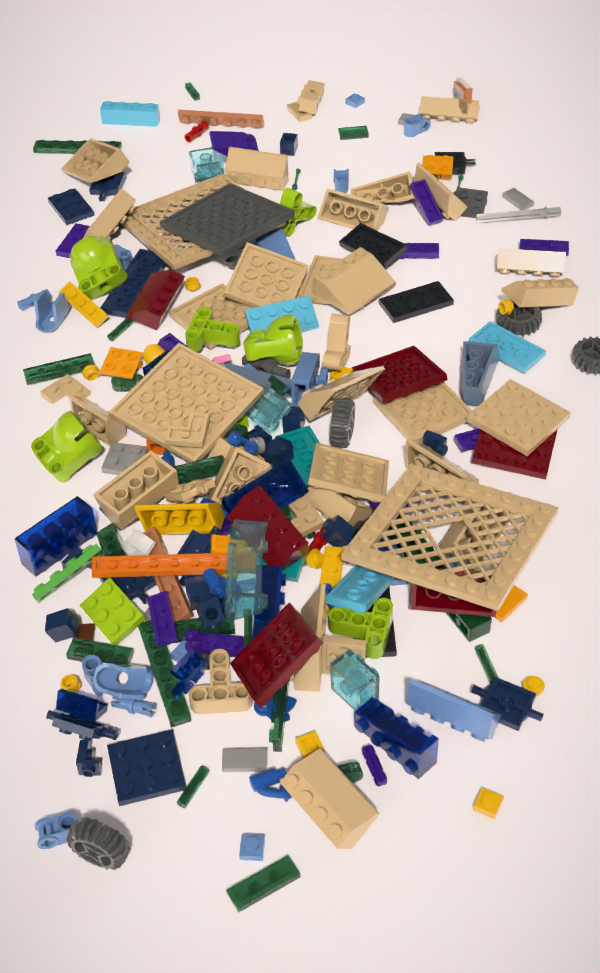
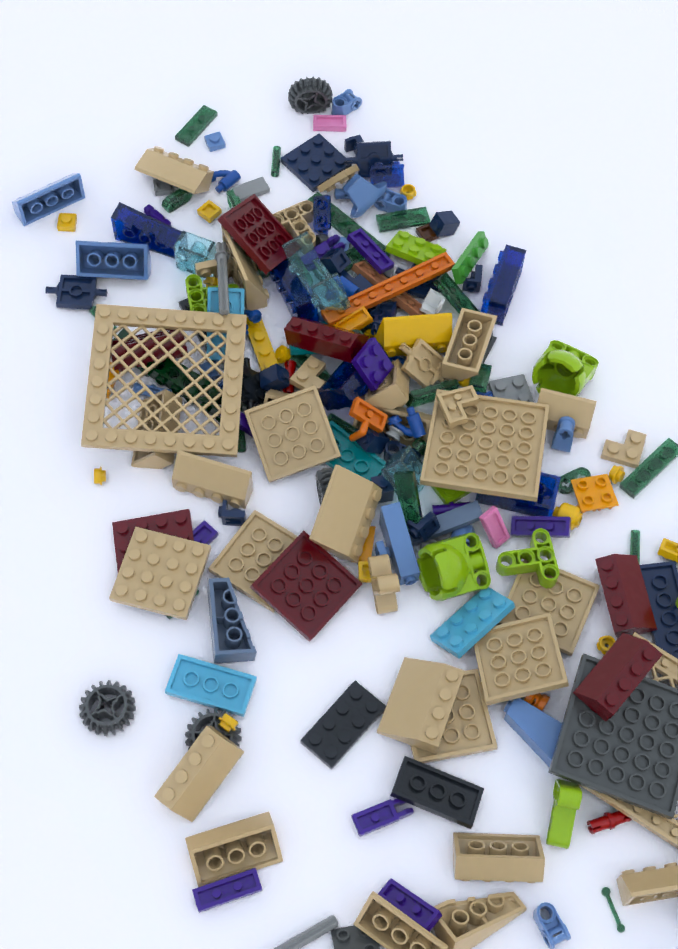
camera: 150 degrees right, 15 degrees up
yellow plate [523,676,545,697] -> none
none -> medium blue slope [11,173,86,226]
none -> light grey axle [215,241,230,316]
none -> bright pink tile [313,115,347,132]
none -> tan plate [317,164,360,193]
none -> orange plate [349,397,388,442]
none -> dark purple plate [351,337,394,391]
none -> dark blue bracket [406,511,440,542]
none -> medium blue piece [551,416,575,453]
none -> dark red slope [573,633,663,721]

